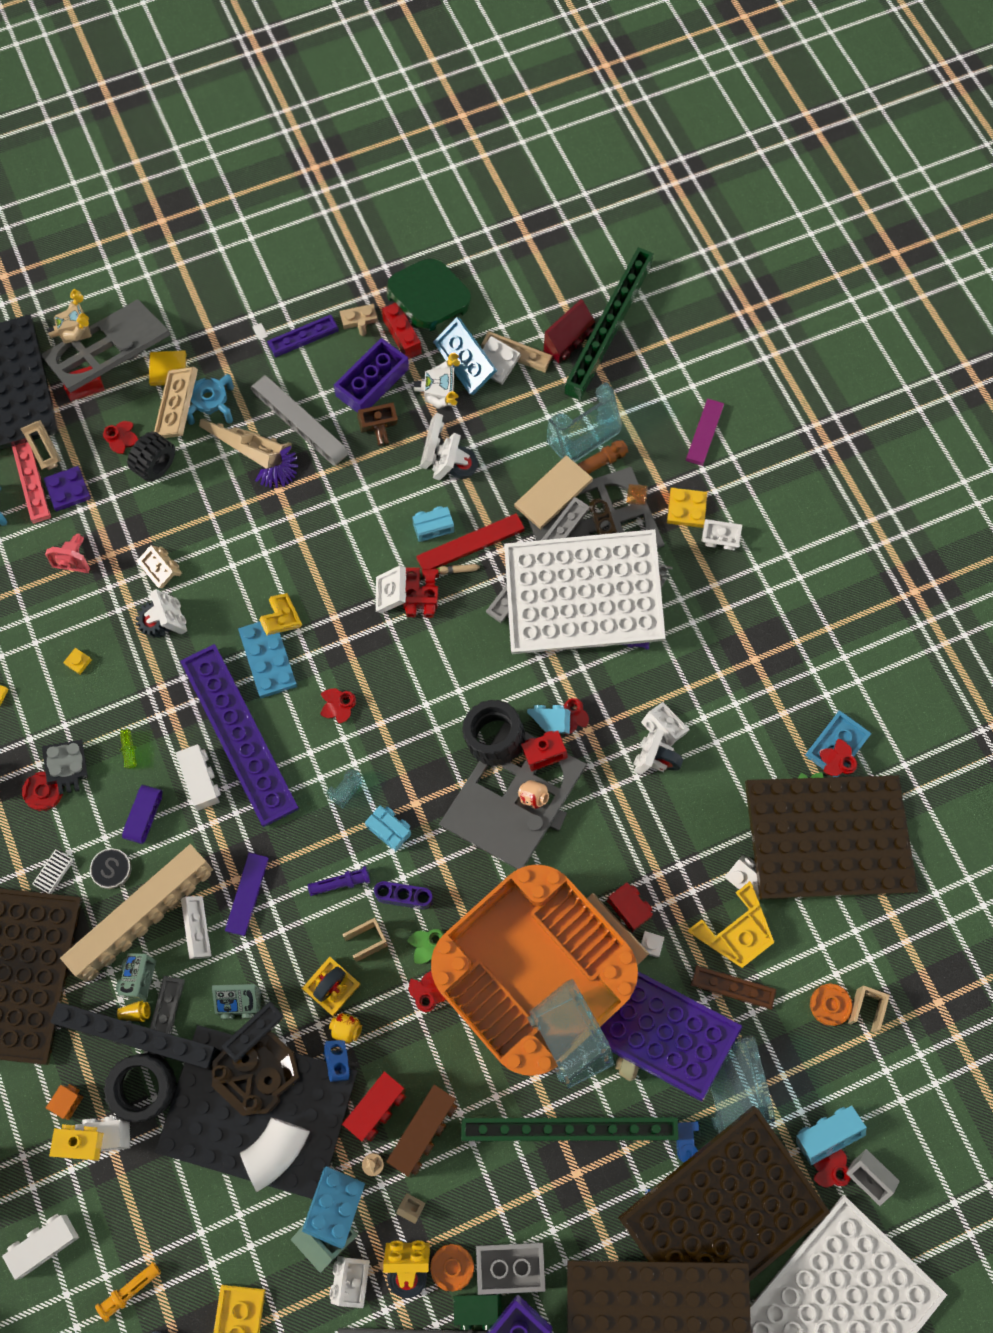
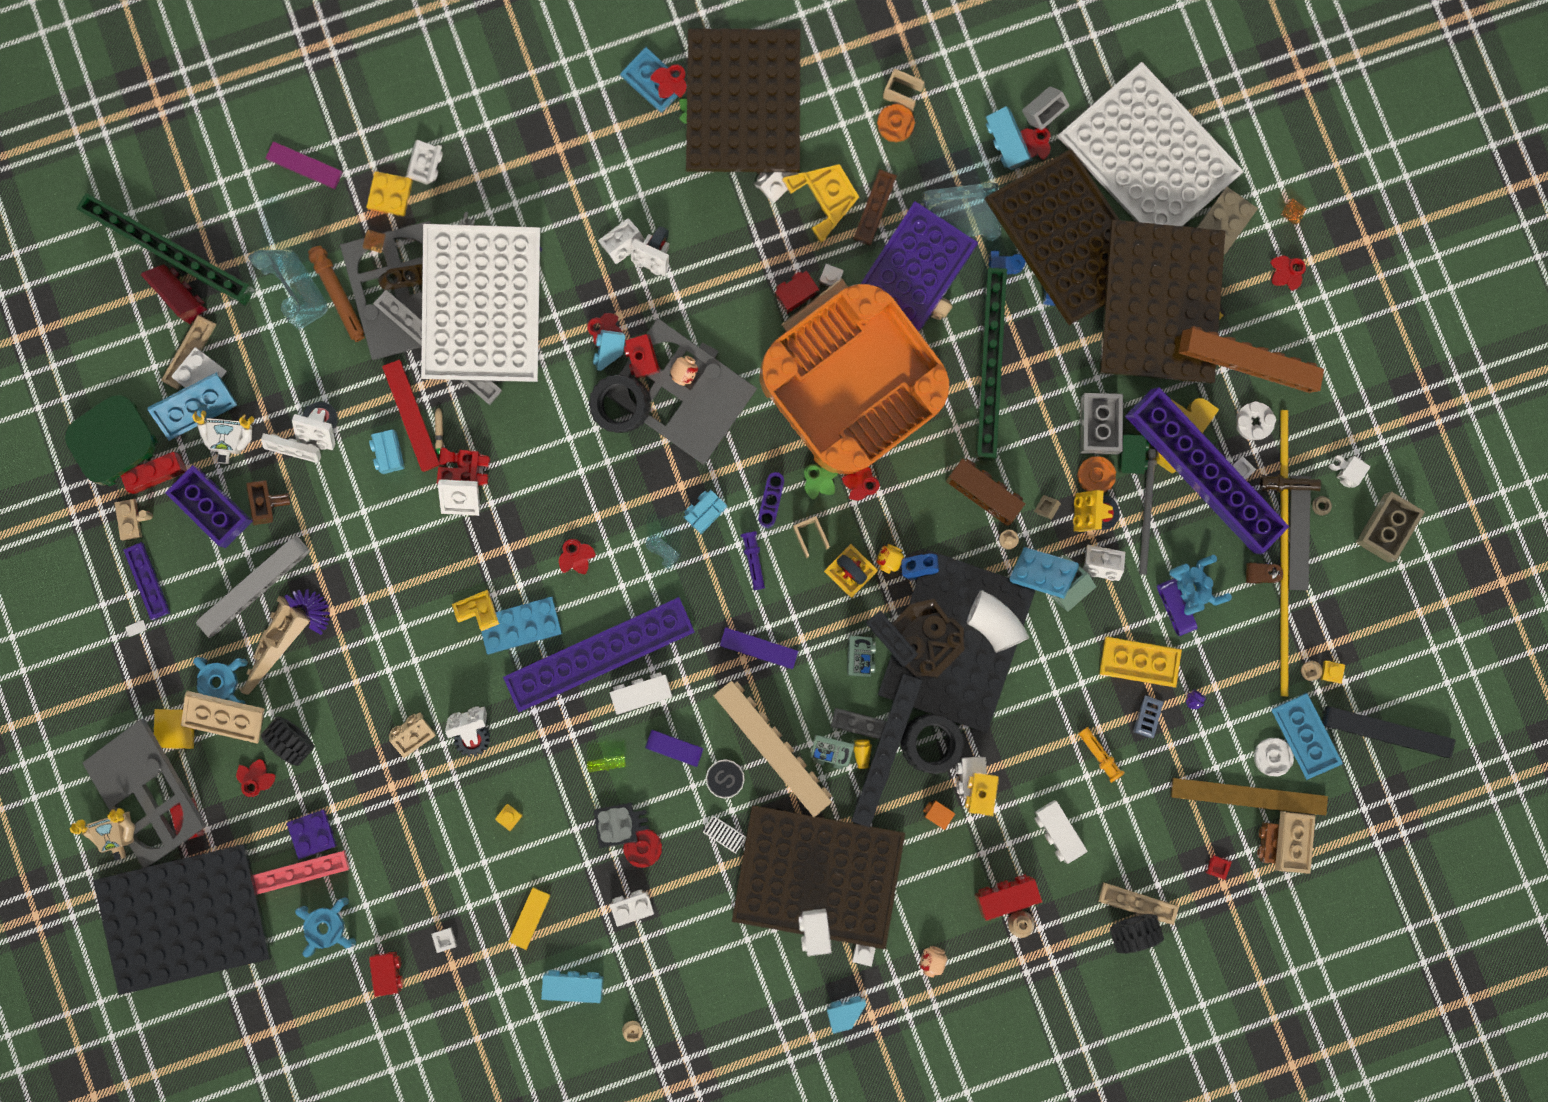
camera: 85 degrees left, 15 degrees up
tan window [21,420,61,470] -> none
coral piece [45,534,90,573] -> none
white plate [181,896,211,959] -> none
red brick [342,1071,406,1143] -> none
tan tile [514,455,593,530] -> none
clear light blue windscreen [527,979,615,1089] -> none

